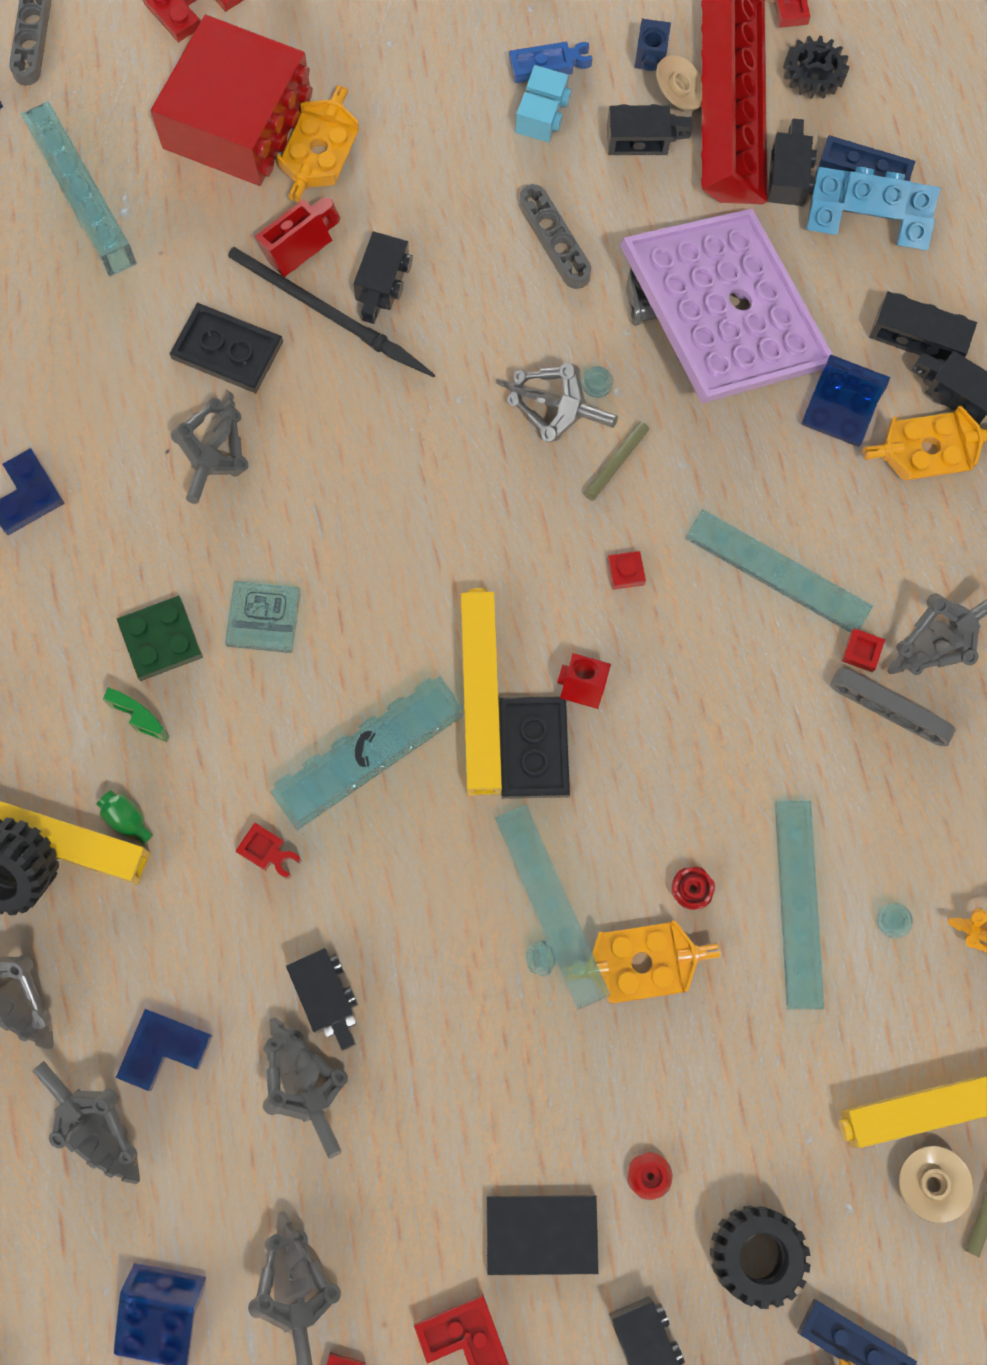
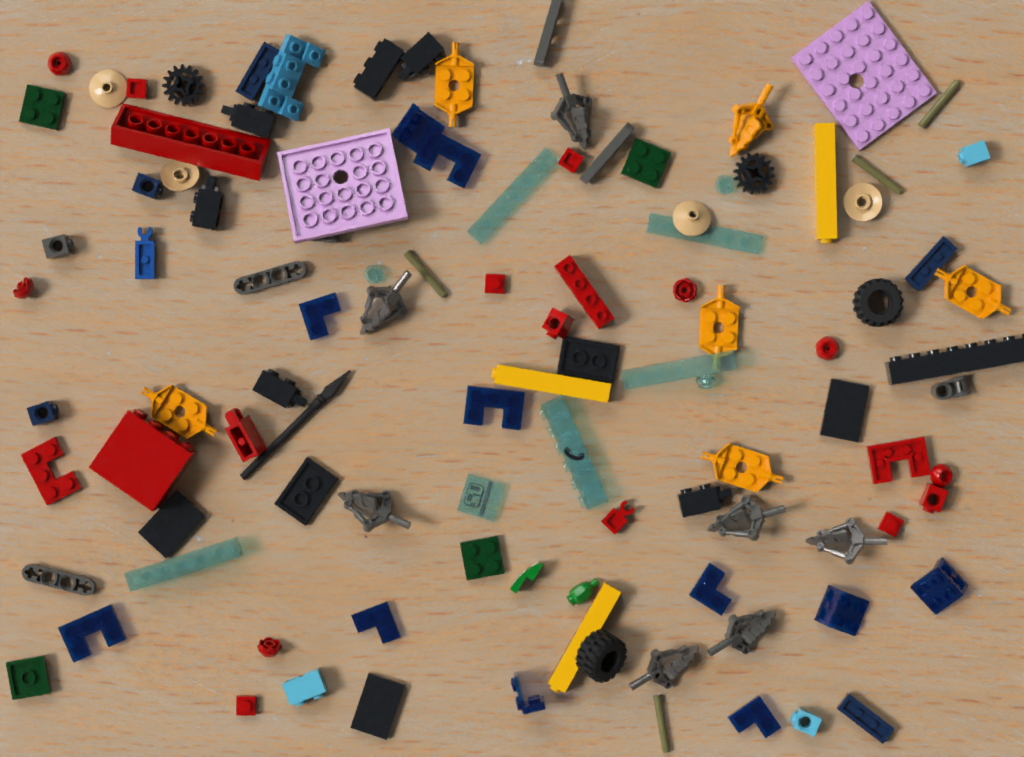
camera: 75 degrees left, 15 degrees up
medium azure piece [515,65,572,142] -> none
none -> black tile [138,490,205,558]
none -> clear blue plate [299,292,342,341]
none -> clear blue plate [413,128,481,189]
none -> clear blue plate [463,386,525,430]
none -> red brick [554,255,614,329]
none -> dark green plate [621,138,671,189]
none -> tan dish [672,200,711,236]
none -> light orange plate [701,443,784,493]
none -> black gear [733,153,775,195]

